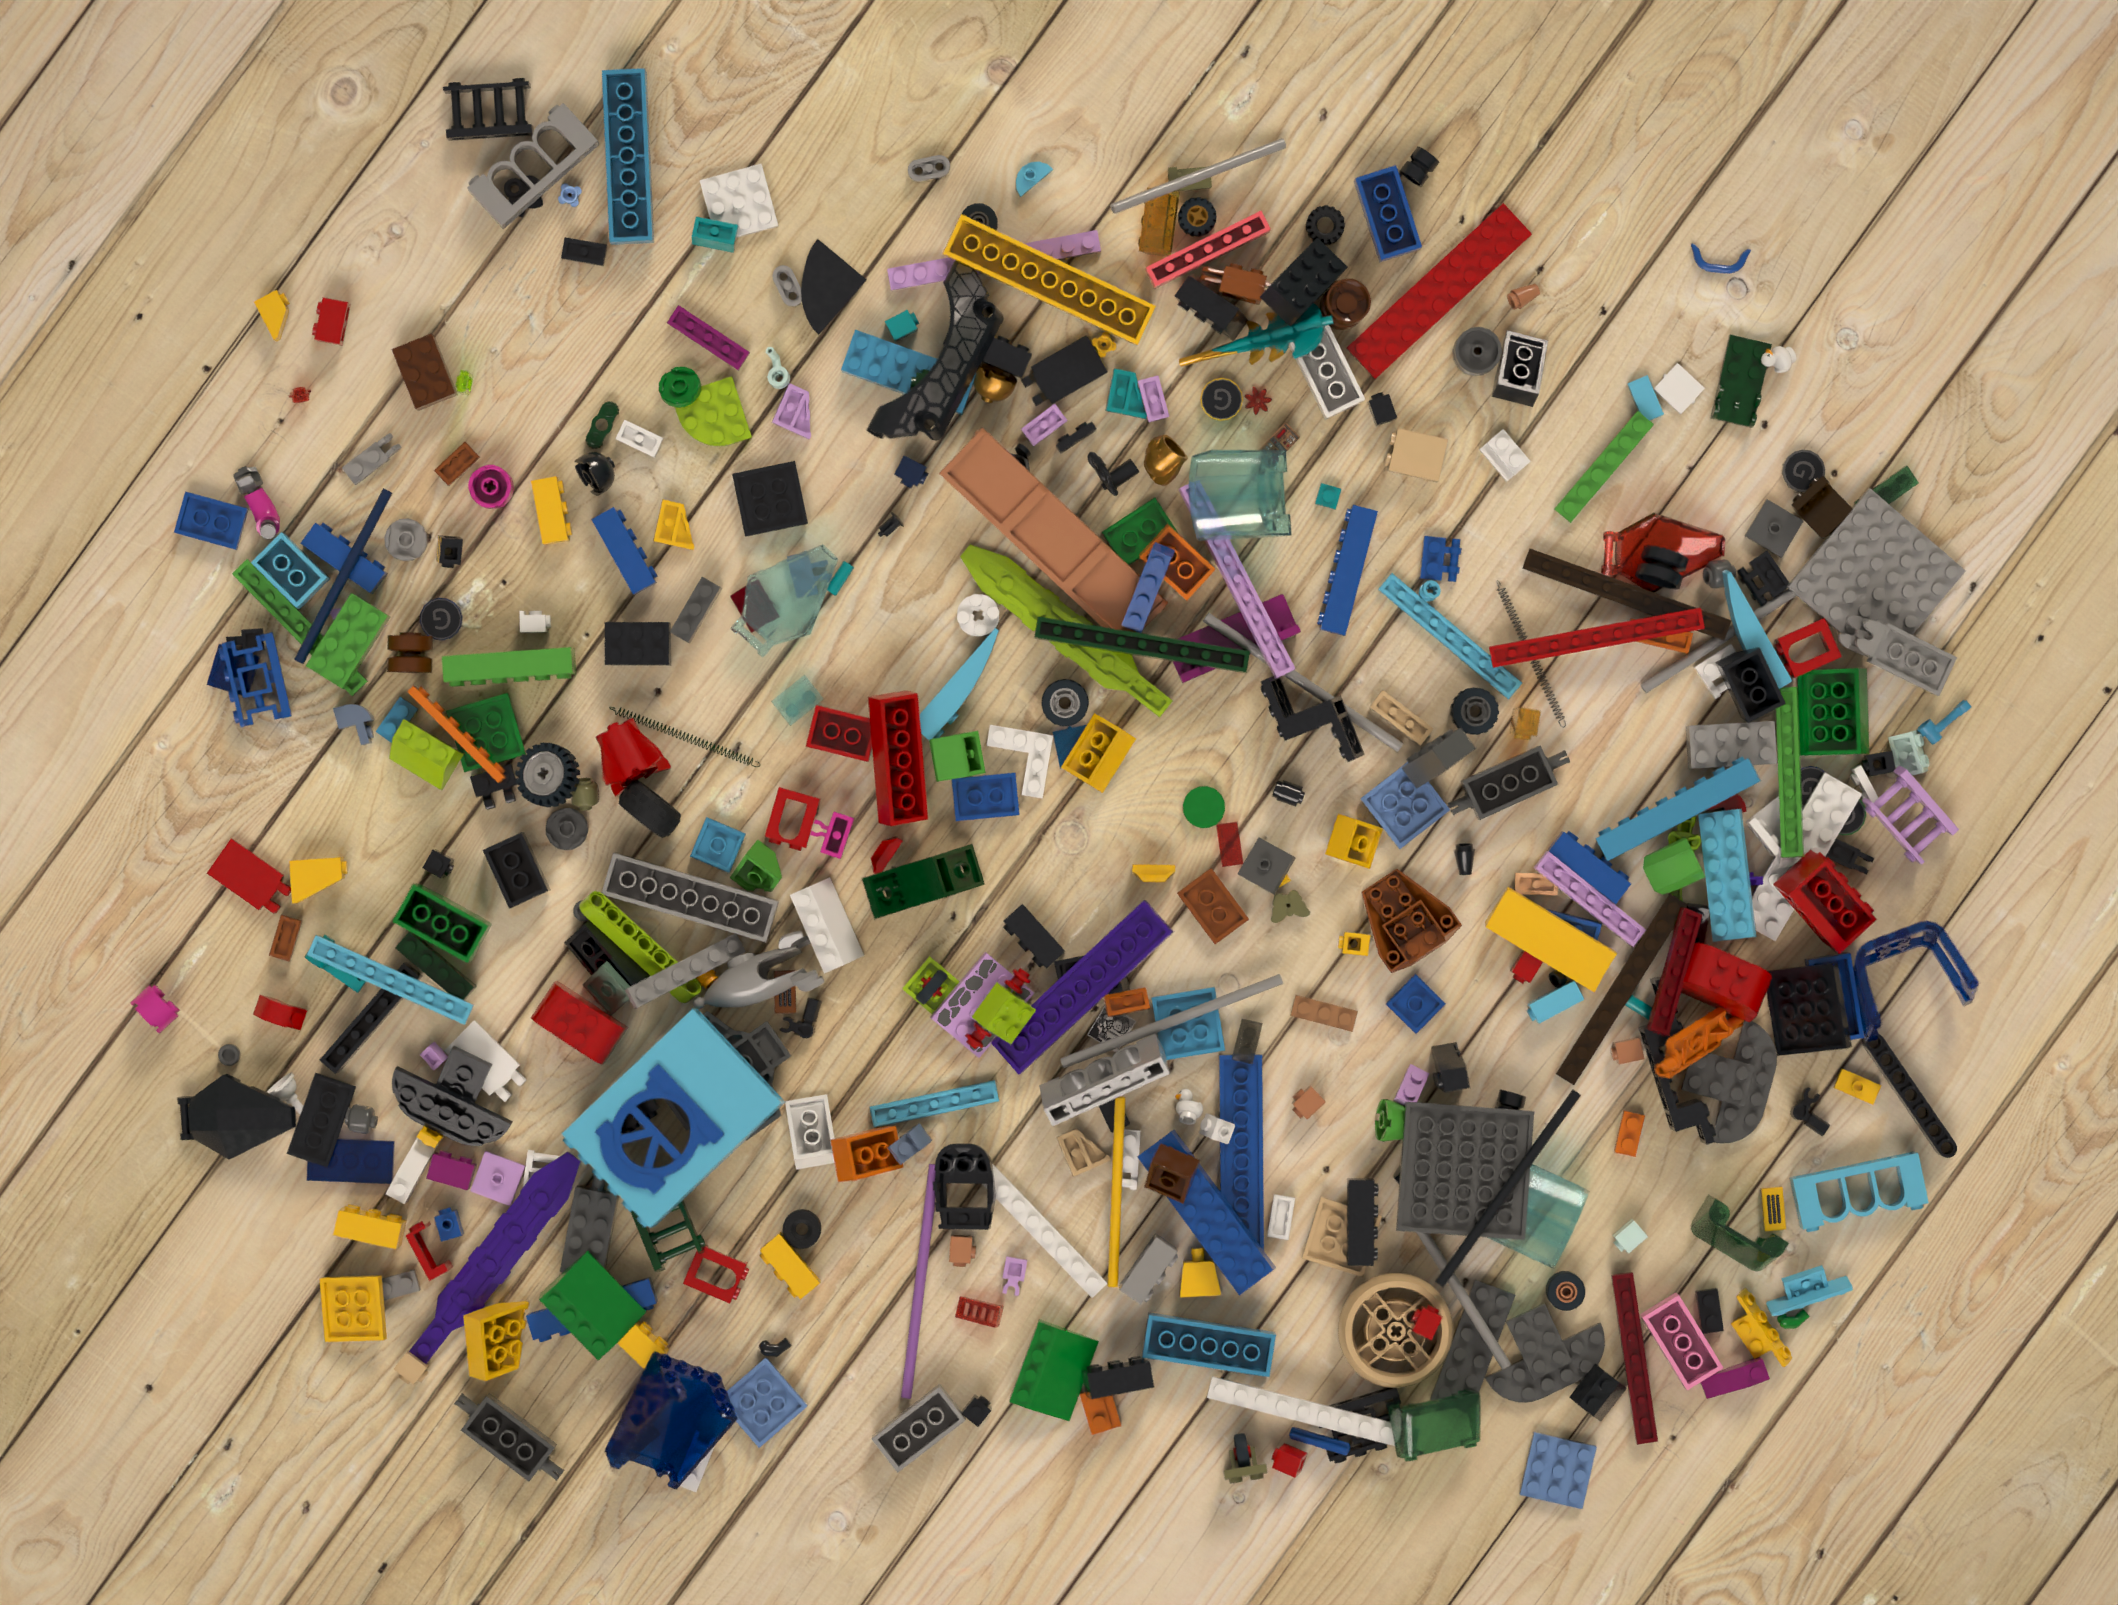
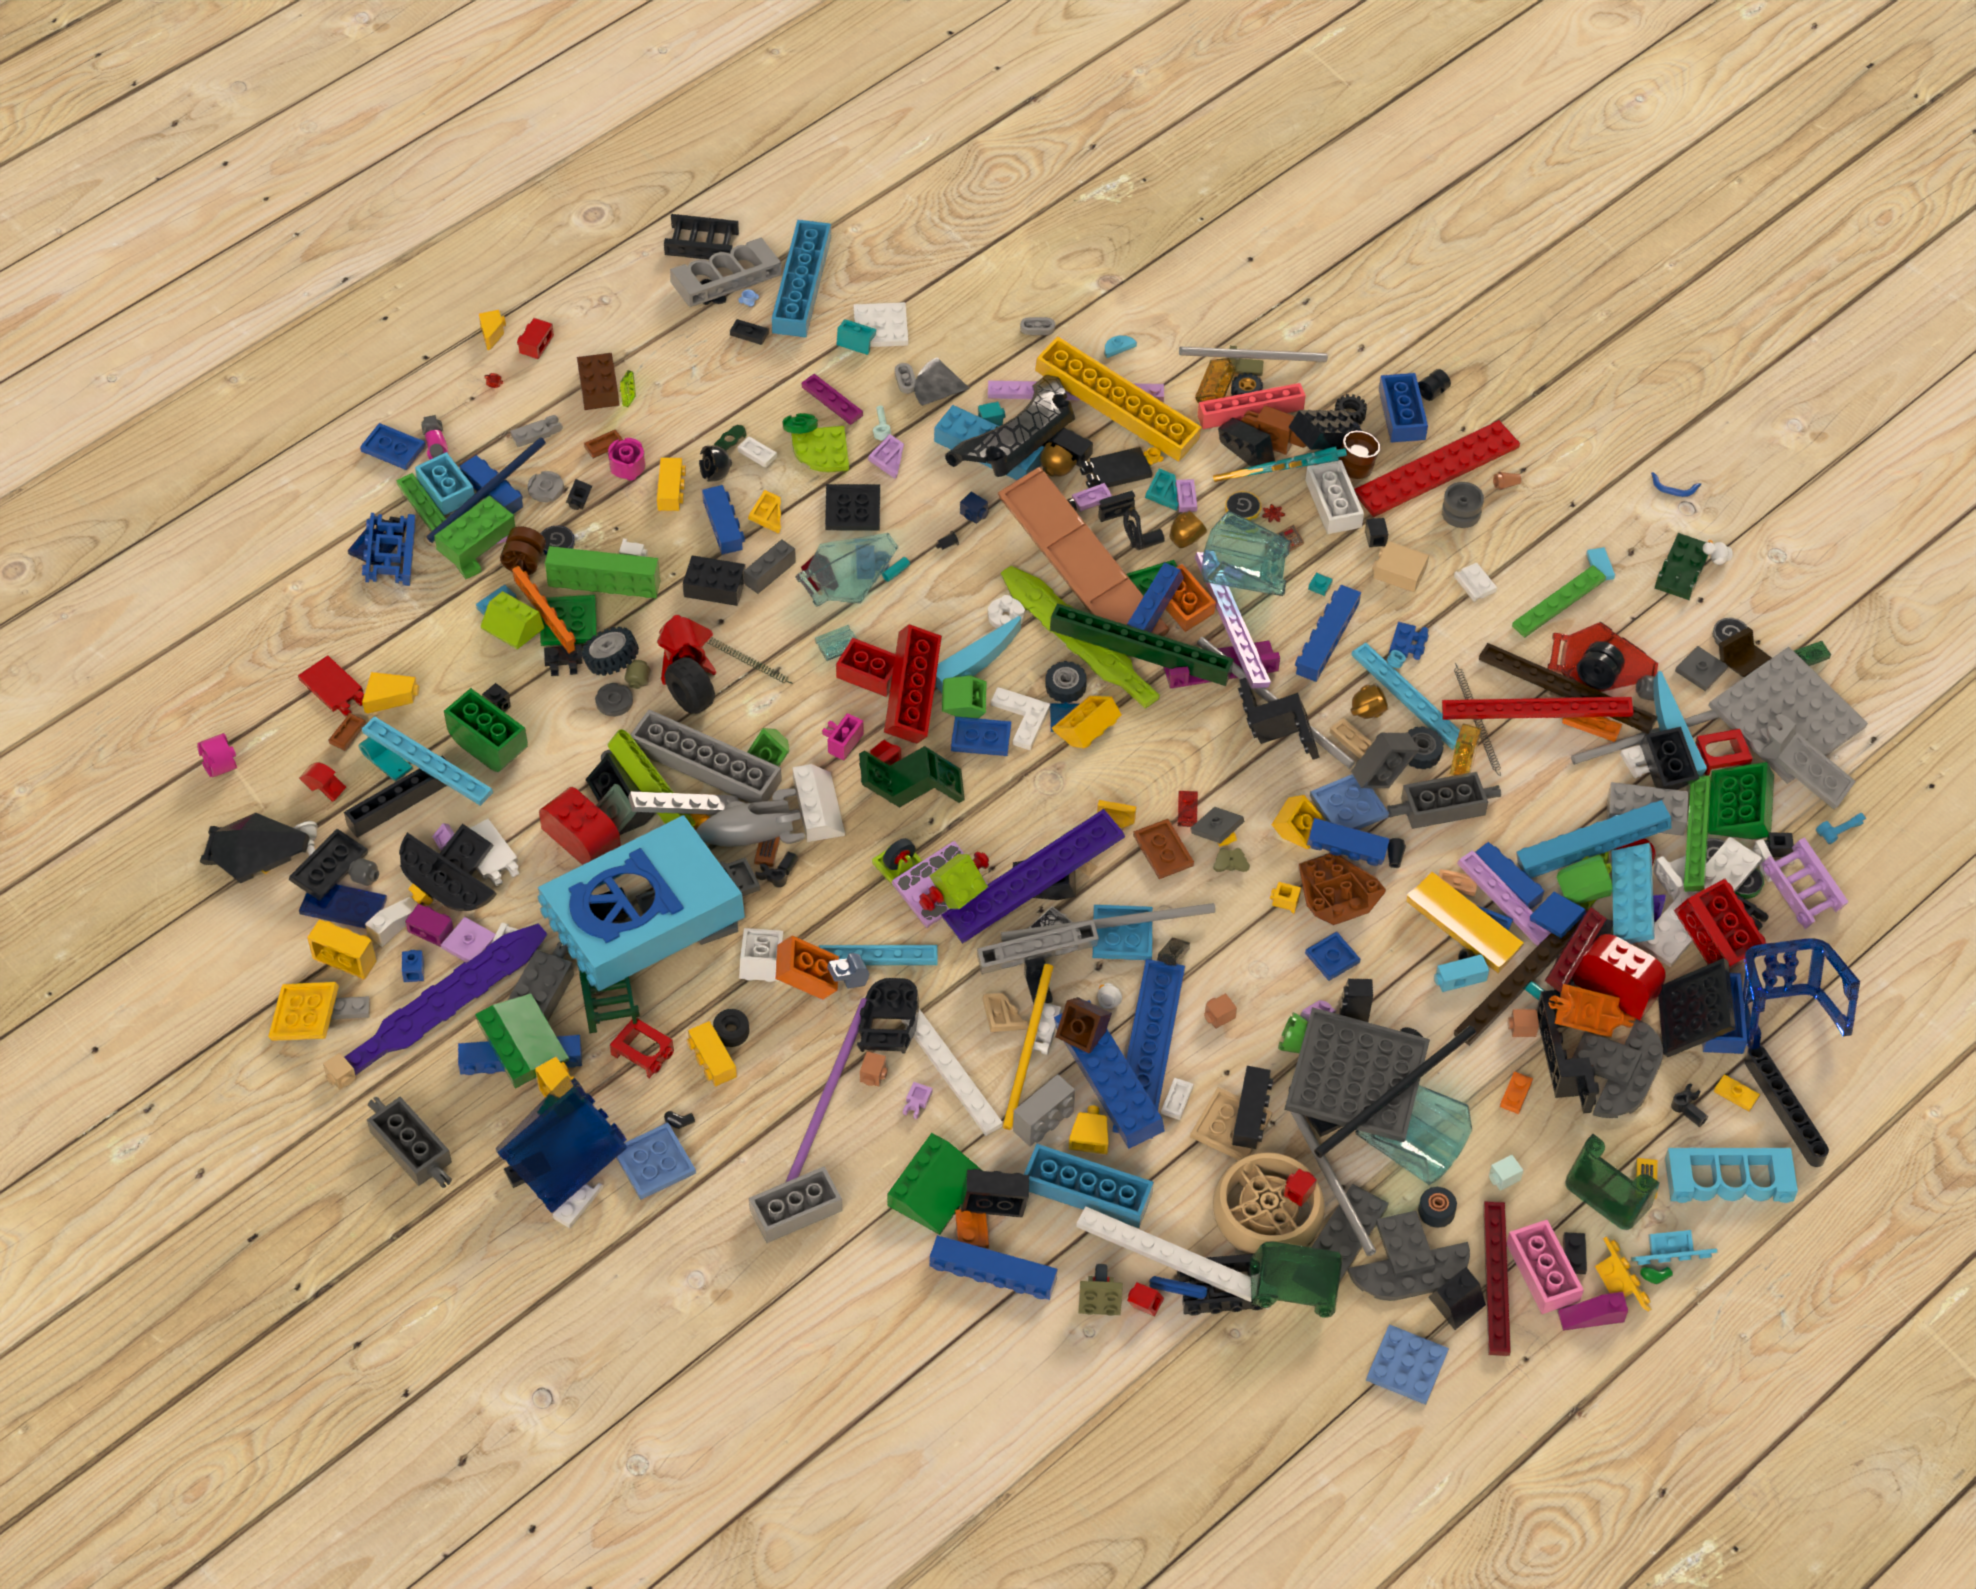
camera: 10 degrees right, 35 degrees down
dark grey tile [218,1044,241,1066] -> none
sand blue brick [333,704,374,745] -> none
dark green brick [395,931,477,1000] -> none
red panel [405,1221,453,1281] -> none
yellow wedge [463,1301,529,1381] -> none
black brick [483,832,551,909] -> none
dark azure plate [690,817,746,873] -> none
red panel [765,787,821,851] -> none
clear red slope [955,1296,1004,1328] -> none
black brick [961,1394,992,1427] -> none
black brick [1003,903,1065,969] -> none
orange plate [1104,987,1150,1017] -> none
green tile [1183,786,1225,828] -> none
white bracket [1199,1113,1235,1144] -> none
black brick [1272,780,1305,807] -> none
medium nougat plate [1290,995,1358,1032] -> none
black slope [1492,330,1548,407] -> none
red brick [1510,950,1543,984] -> none
white piece [1654,363,1705,414] -> none
black plate [1737,551,1789,606] -> none
light aqua bracket [1888,730,1929,776] -> none
none -> blue brick [929,1235,1058,1300]
none -> blue brick [1307,818,1389,866]
none -> pearl gold helmet [1350,683,1389,719]
none -> blue tile [1530,892,1586,938]

